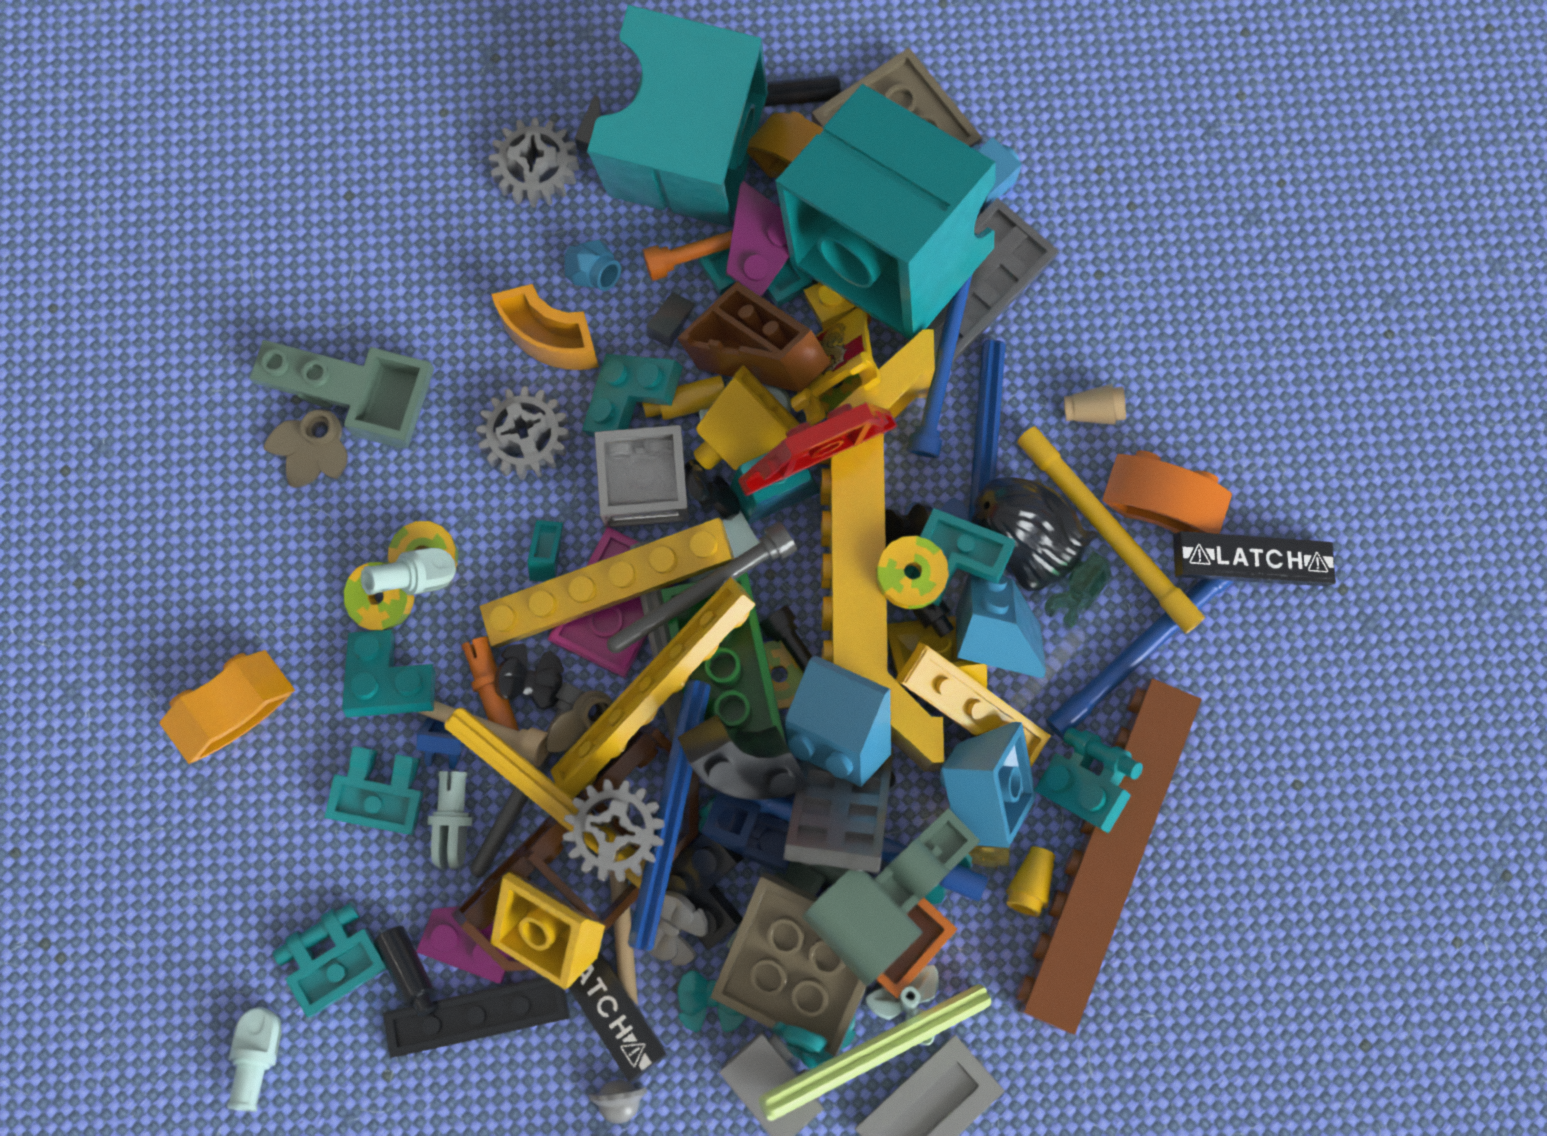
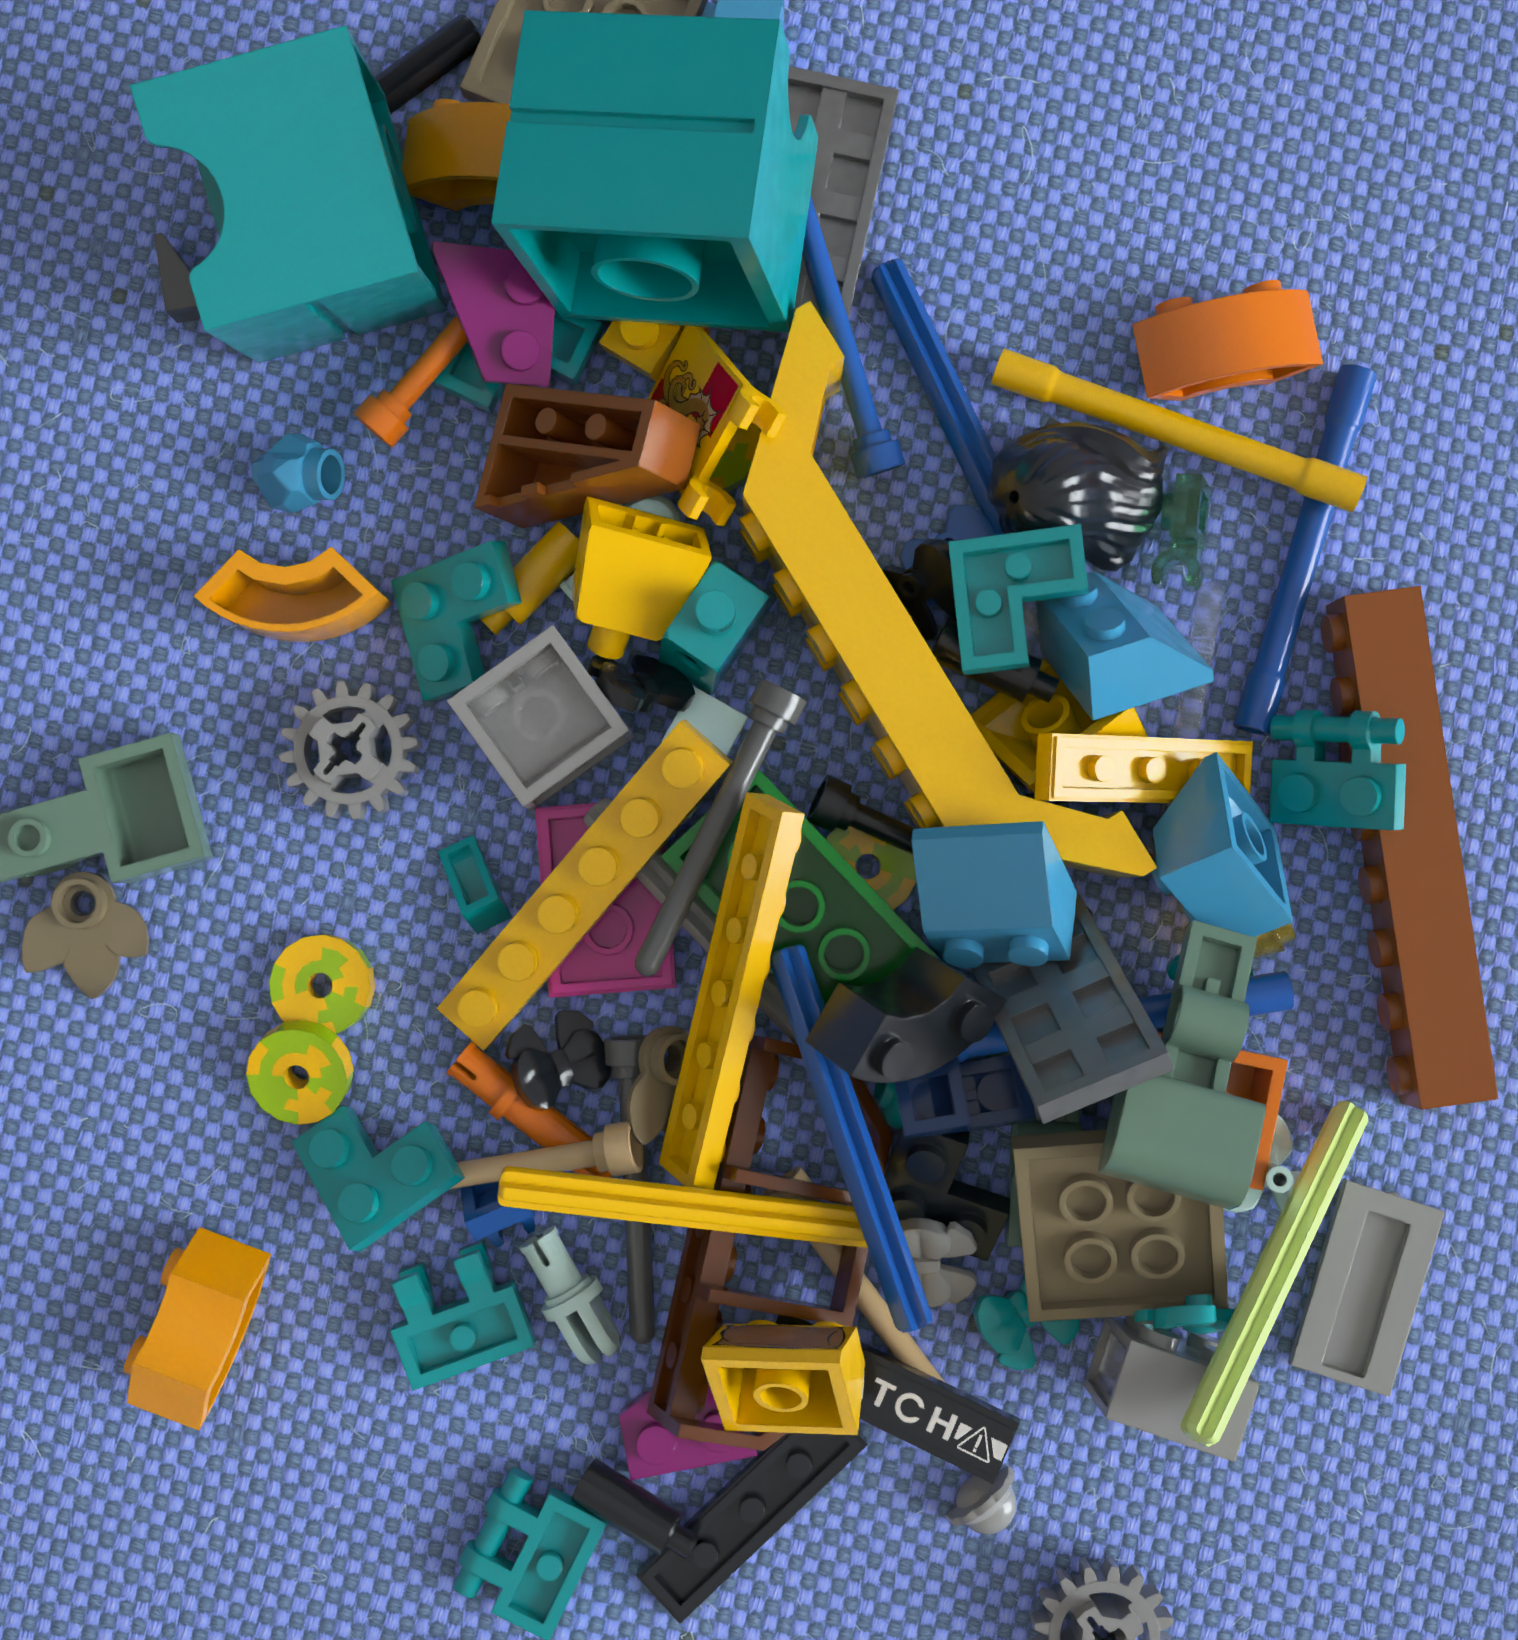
camera: 30 degrees left, 10 degrees up
light aqua arm [361,548,456,595] -> none
light grey gear [489,117,579,208] -> none
light grey gear [563,779,665,882] -> none
dark grey piece [646,292,695,348] -> none
red wing [738,402,897,496] -> none
yellow piece [876,536,949,609] -> none
yellow cone [1005,846,1056,917] -> none
tan cone [1064,383,1126,425] -> none
black tile [1173,531,1336,587] -> none

